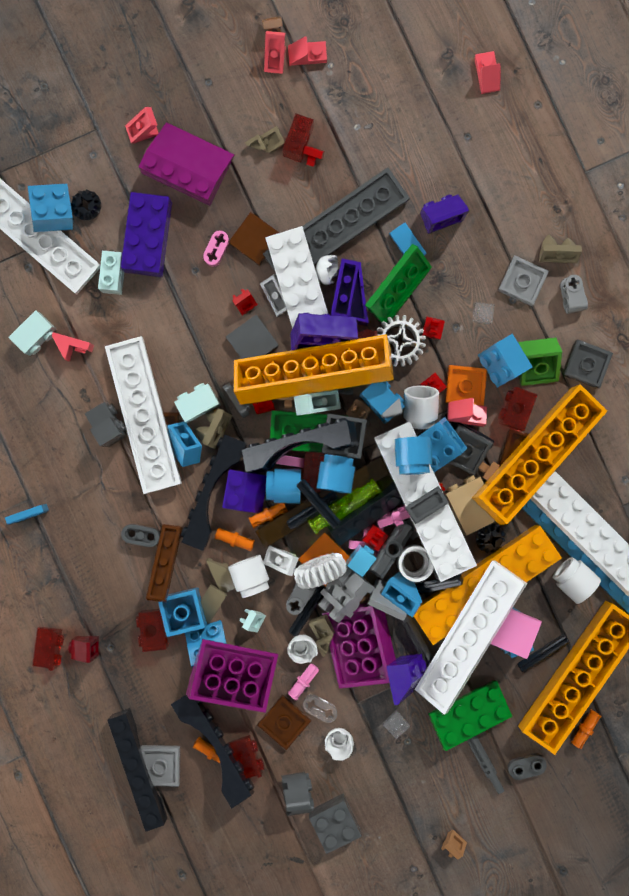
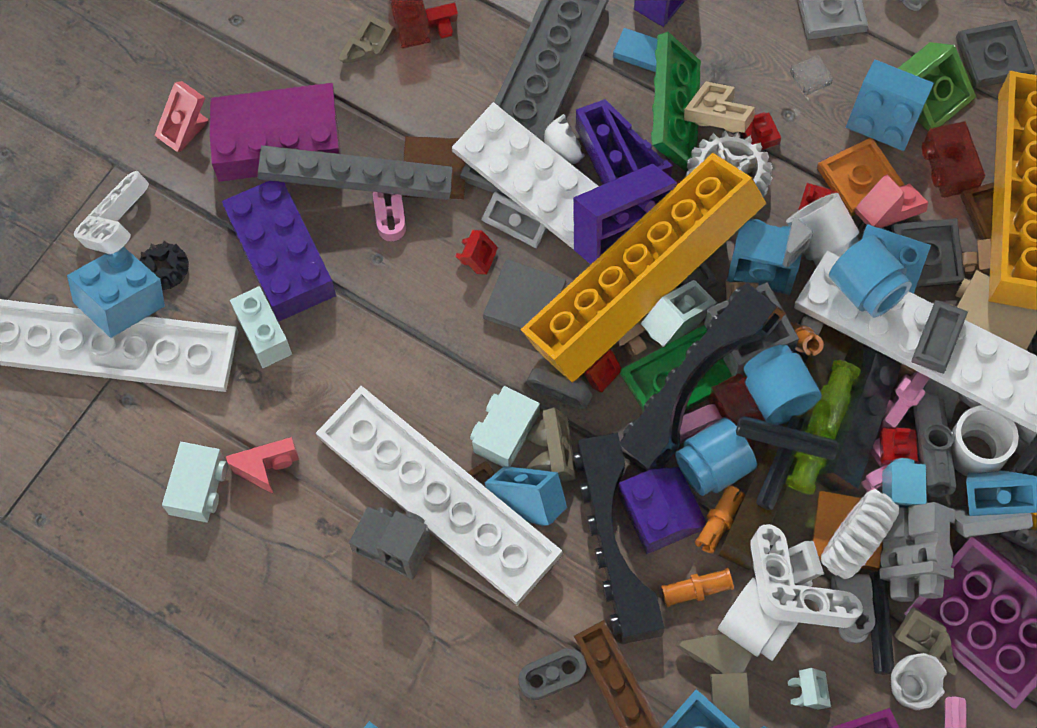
camera: 30 degrees left, 20 degrees down
none -> white beam [74,171,149,254]
none -> dark grey plate [258,145,452,200]
none -> tan plate [684,81,755,133]
none -> white beam [750,524,863,628]
none -> orange pin [790,322,824,356]

